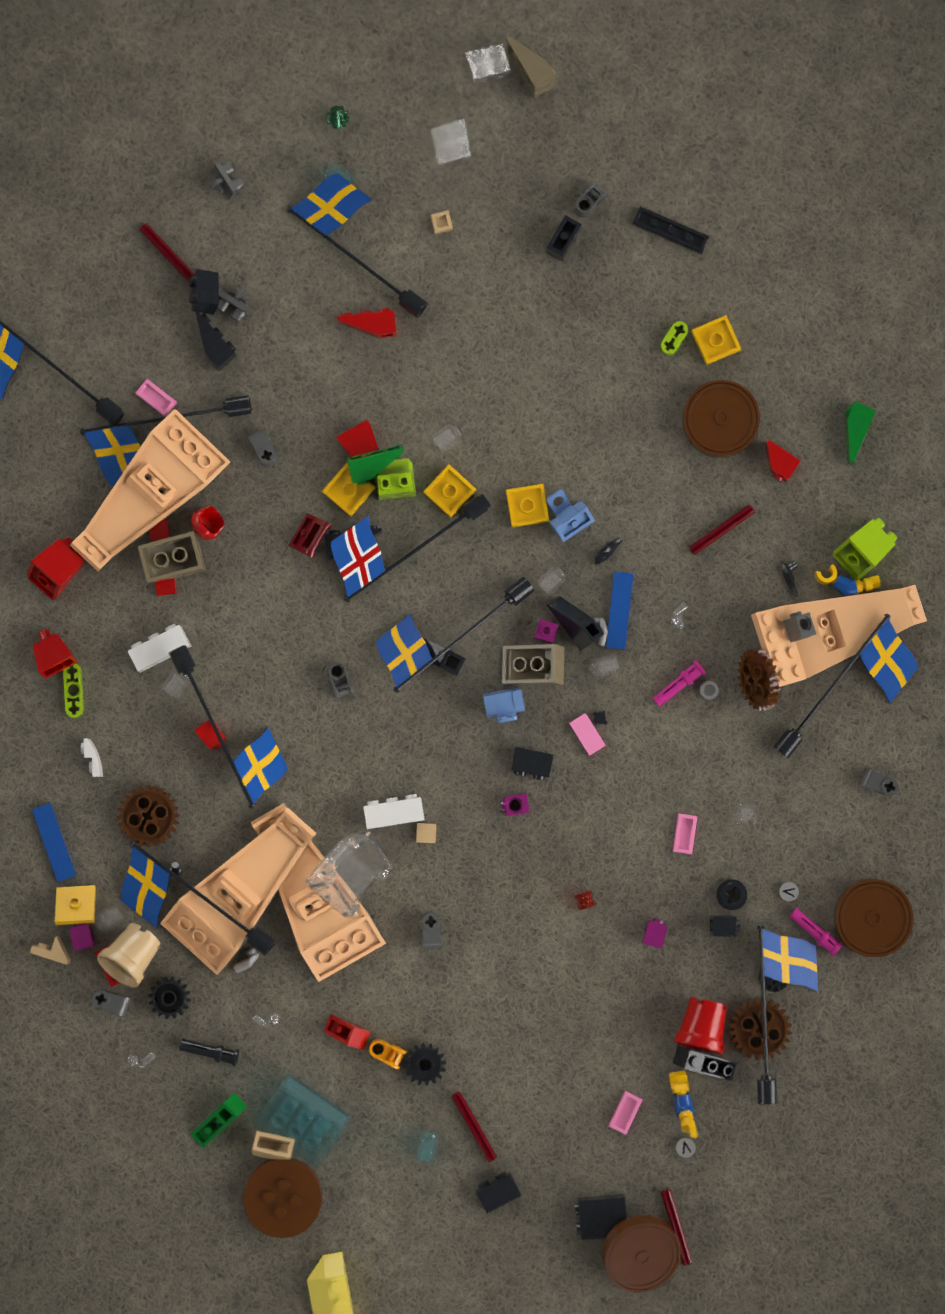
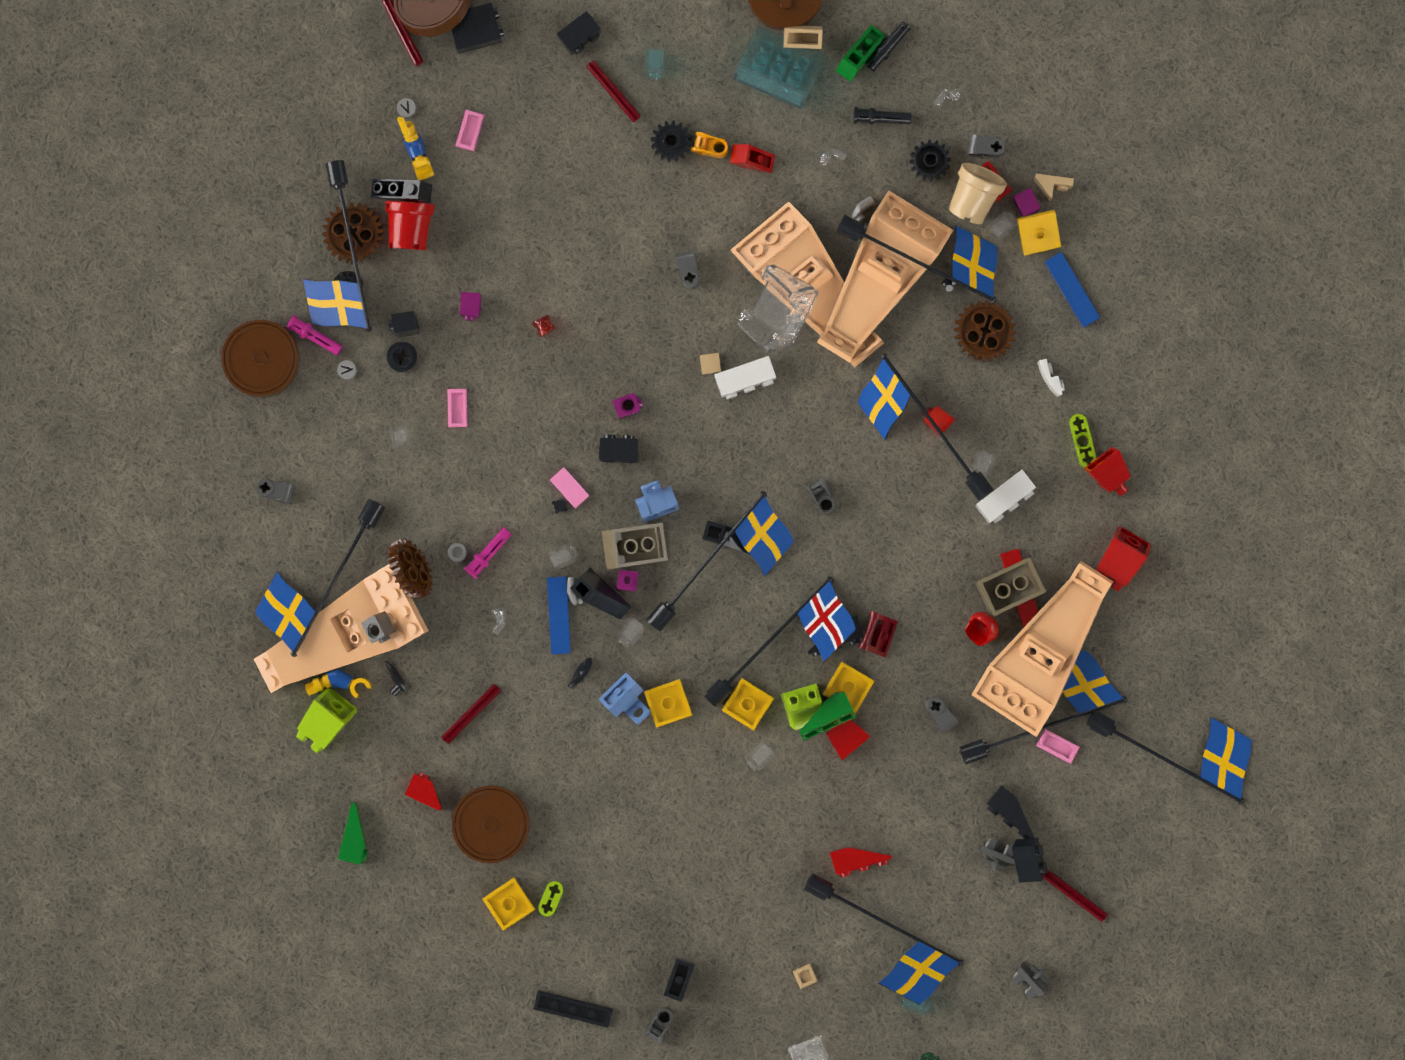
camera: 170 degrees right, 0 degrees up
none -> black pin [865,21,911,72]

